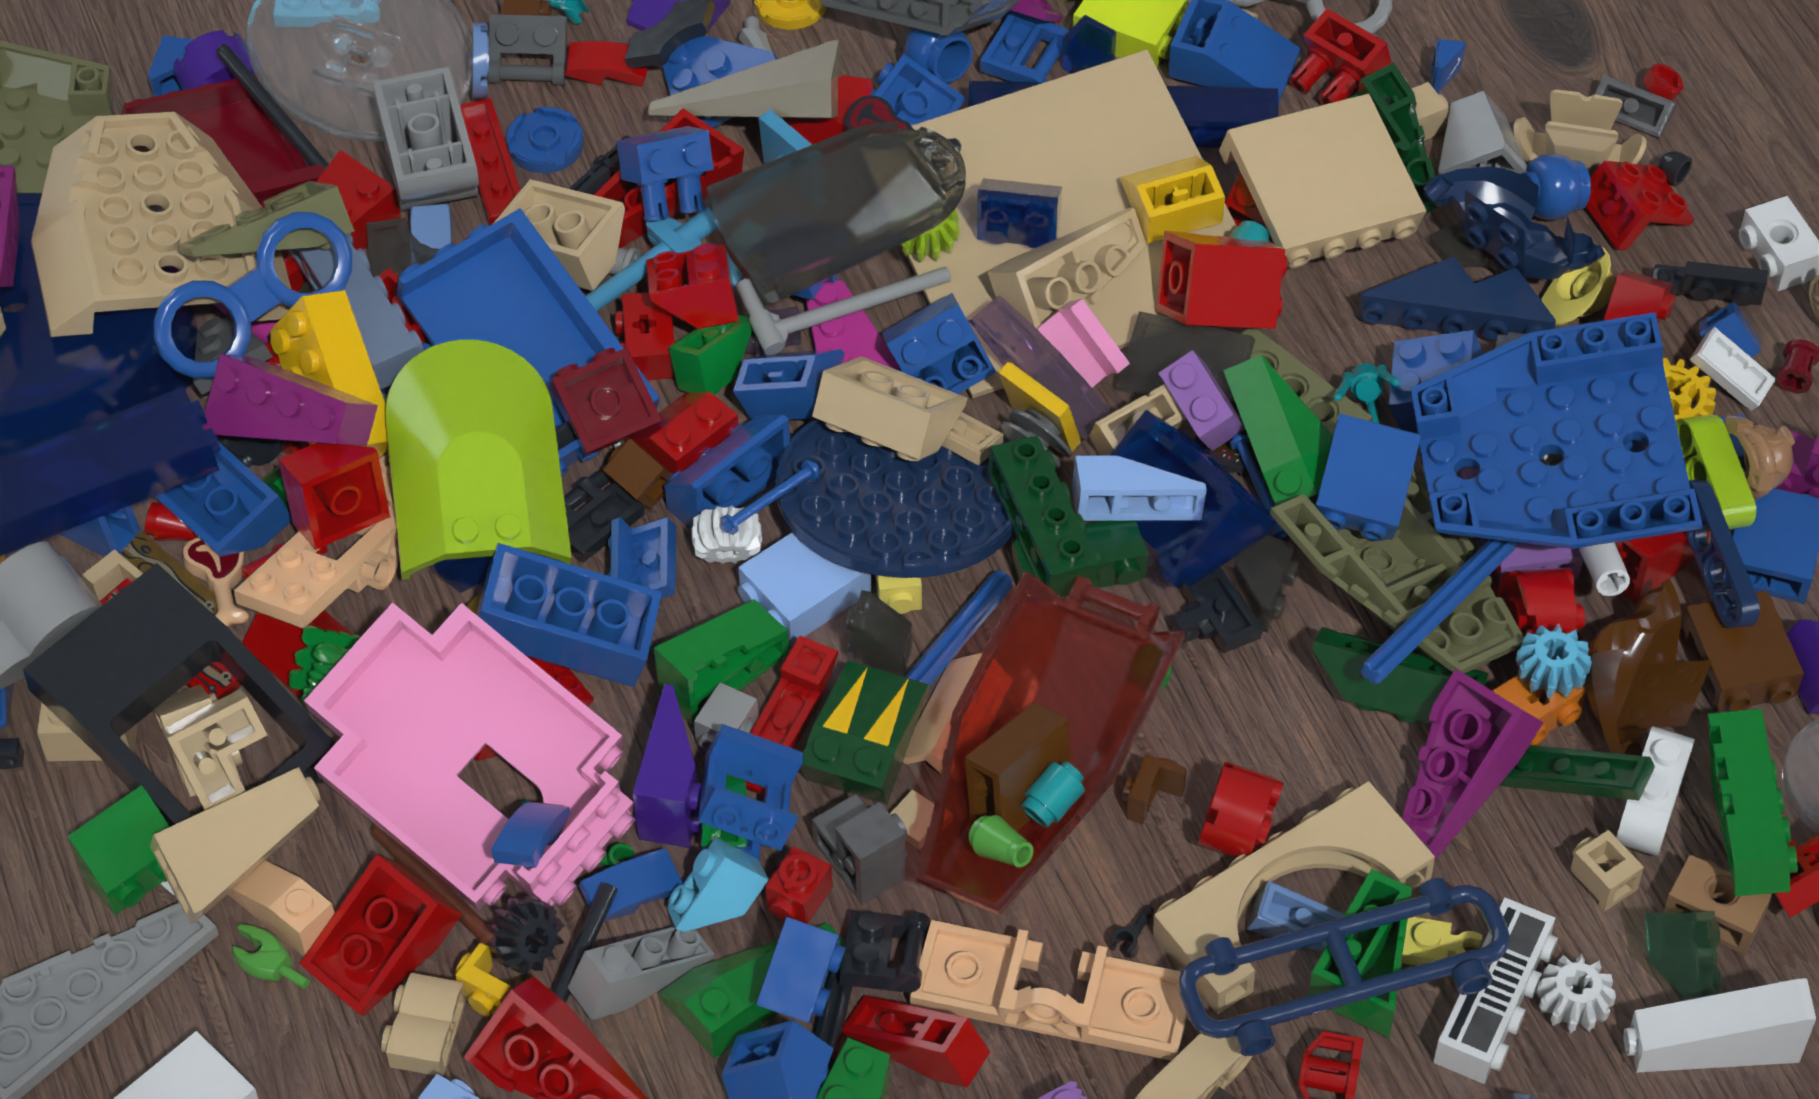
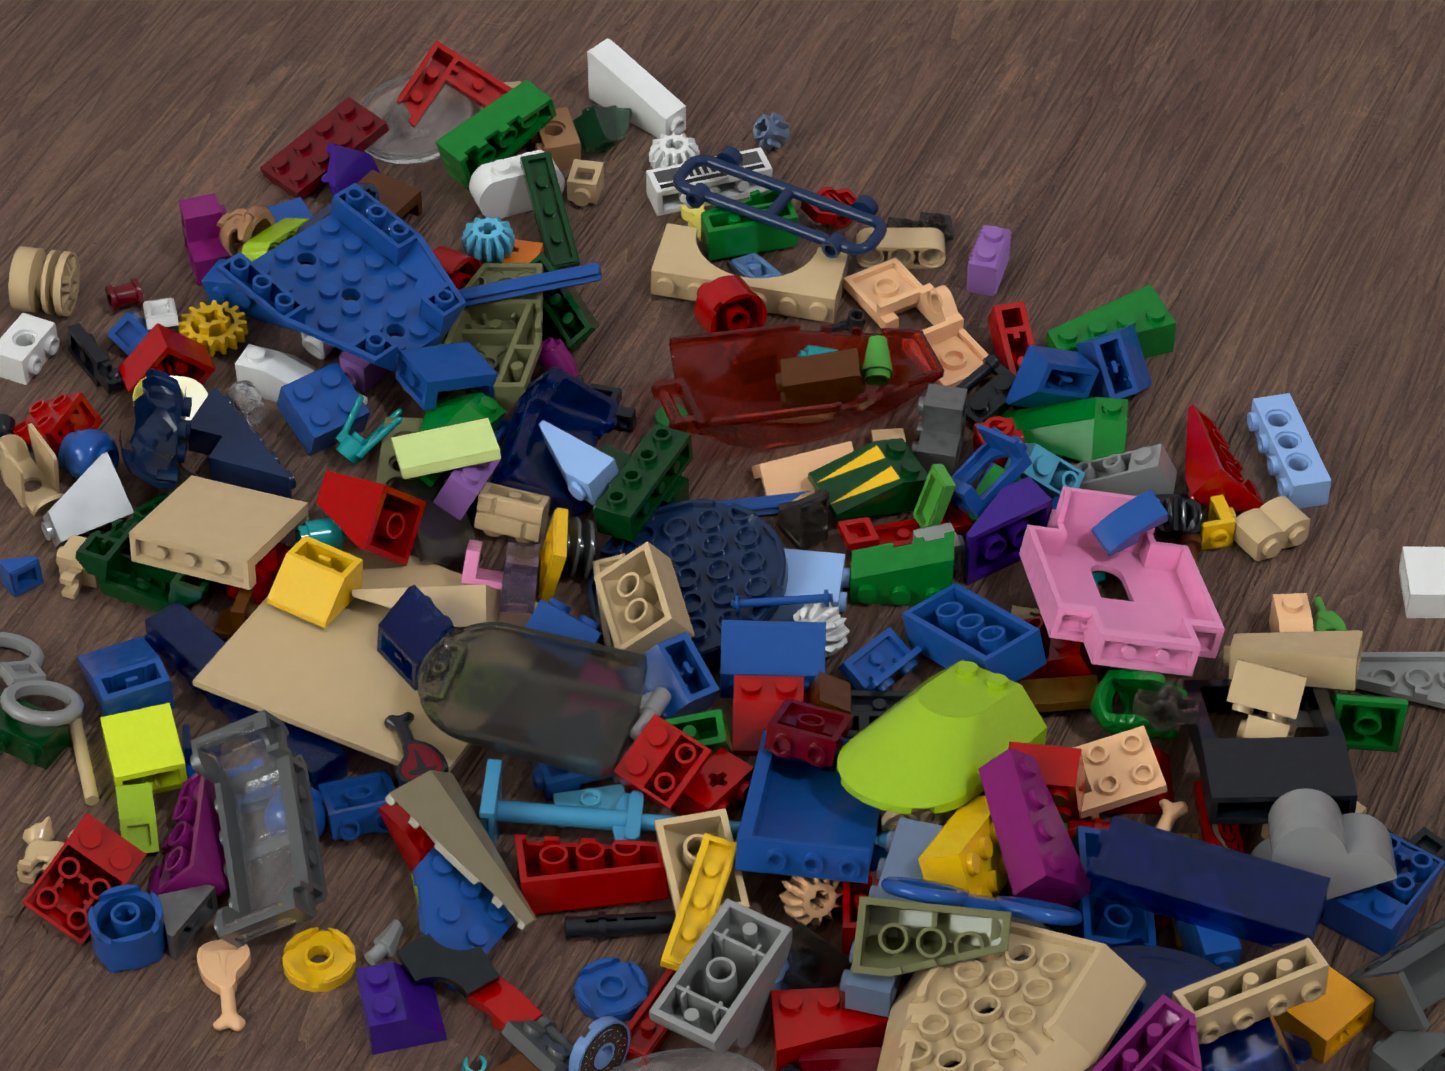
camera: 135 degrees left, 10 degrees down
red slope [299,854,463,1016] -> none
blue brick [617,126,714,221] -> none
red brick [1288,8,1392,105] -> none
magenta wedge [1402,669,1544,861] -> none
reddish brown animal [1585,578,1712,756] -> none
none -> reddish brown bracket [214,588,259,639]
none -> yellowish green tile [391,418,501,479]
none -> magenta brick [538,337,579,387]
none -> yellow tile [660,833,737,971]
none -> bright green tile [913,464,956,529]
none -> clear smoke piece [1132,685,1201,731]

